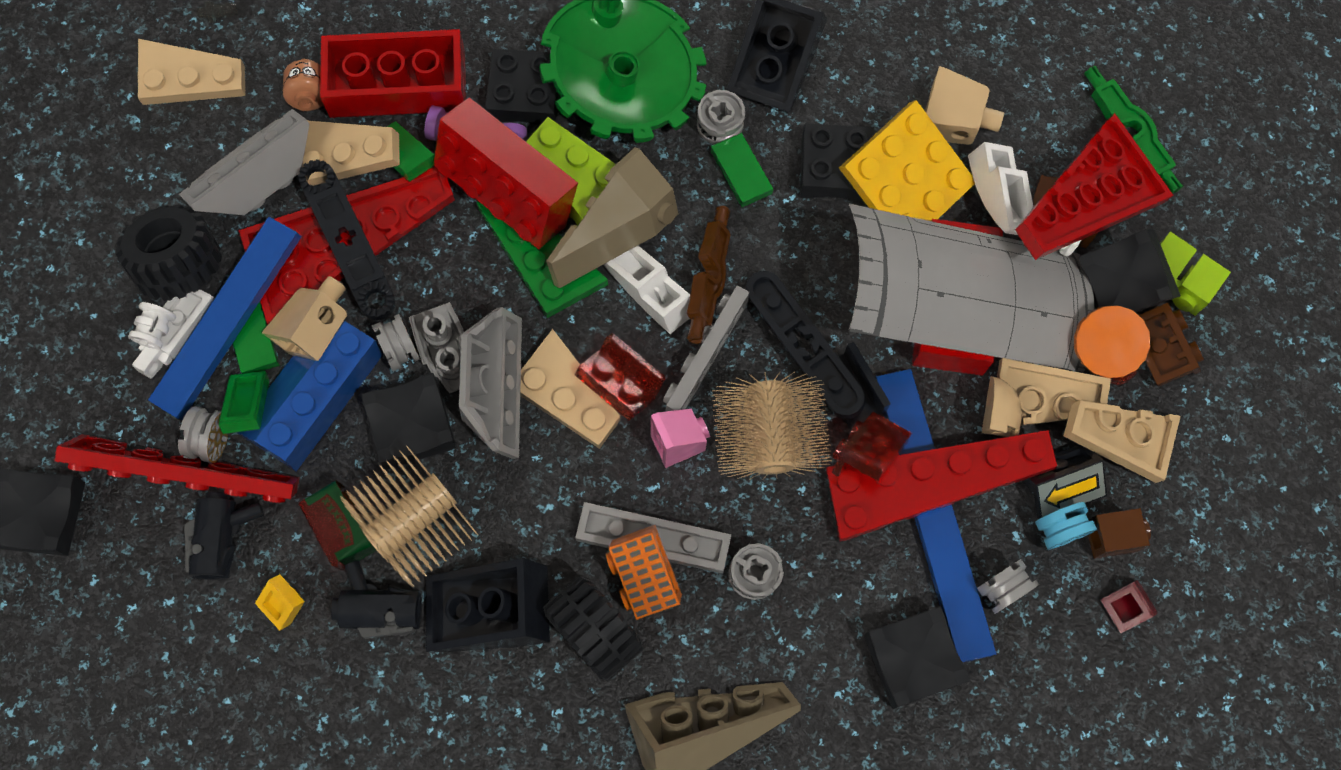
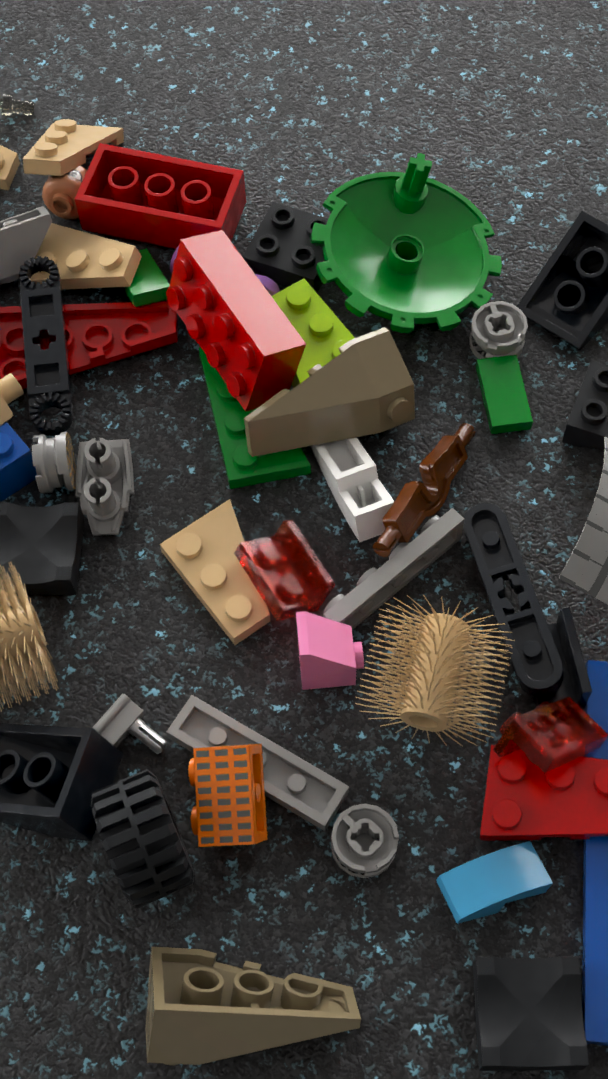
camera: 25 degrees right, 10 degrees down
light grey wedge [459,307,522,459] -> none
none -> tan wing [23,119,124,176]
none -> light grey piece [92,693,167,754]
none -> dark azure slope [436,841,553,924]

